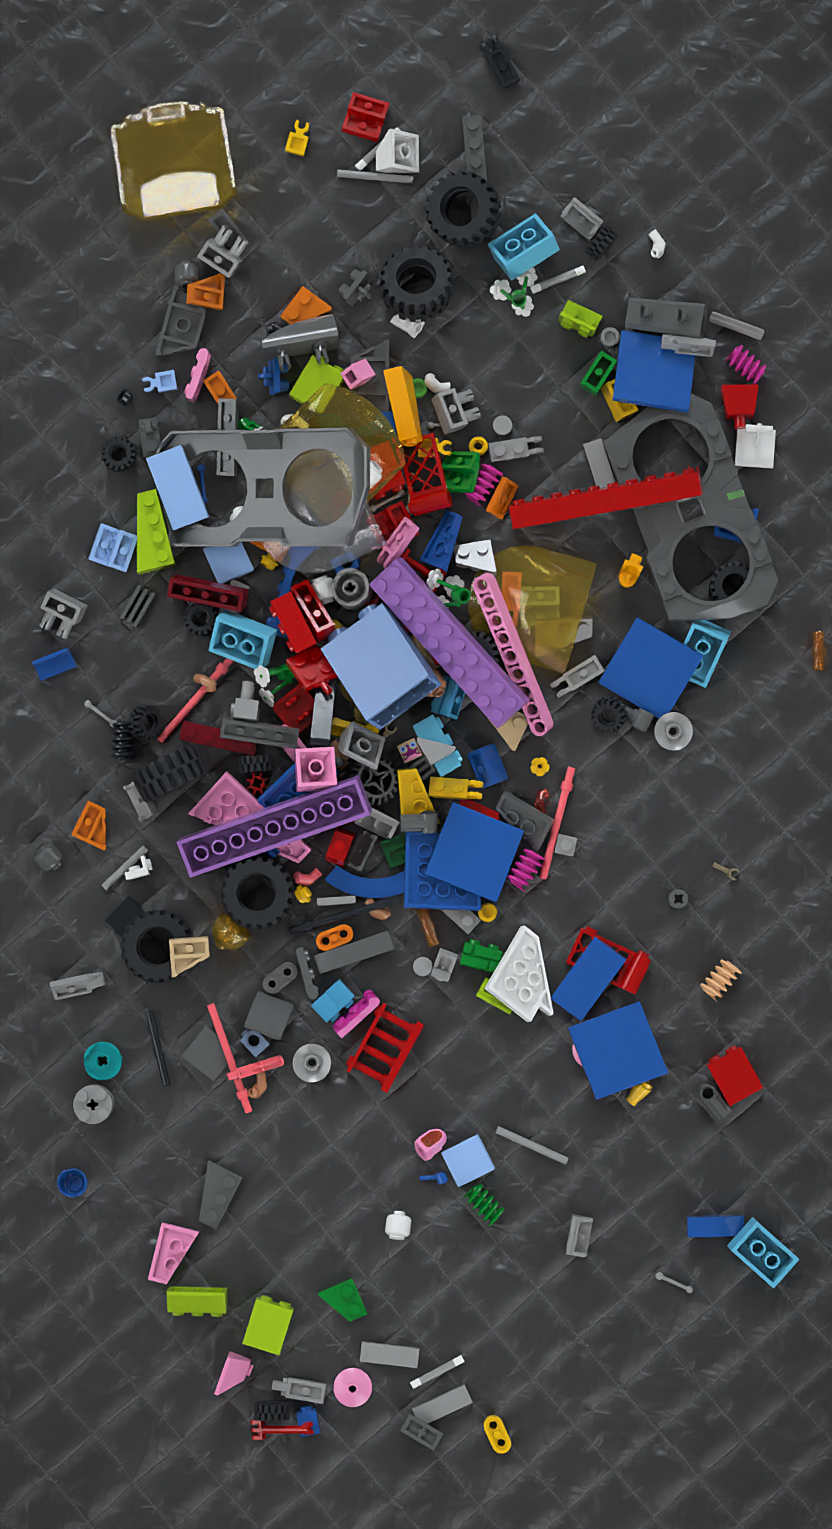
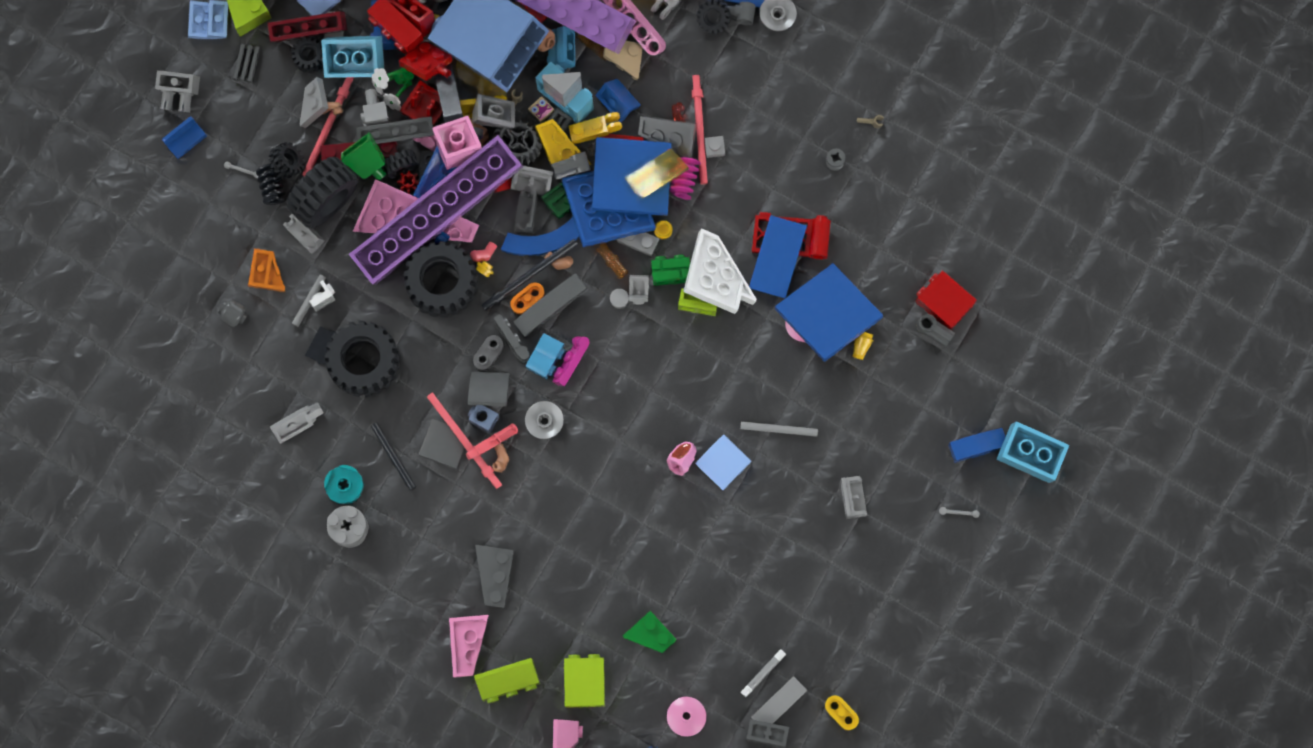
camera: 20 degrees left, 10 degrees down
blue hair [57,1168,88,1198] -> none
tan wing [169,936,210,977] -> none
clear yellow cylinder [211,913,250,950] -> none
light grey hinge [272,1377,326,1404] -> none
light grey tile [317,896,356,906] -> none
red torso [325,827,356,867] -> none
red fence [345,1003,424,1093] -> none
light grey tile [360,1341,420,1368] -> none
white head [385,1211,411,1240] -> none
blue hand [420,1172,448,1185] -> none
green piece [462,1184,504,1227] -> none
yellow plate [530,757,549,776] -> none
light nougat piece [700,960,742,1002] -> none
none -> light grey wing [300,77,328,128]
none -> green torso [341,133,386,180]
none -> clear yellow piece [625,148,689,199]

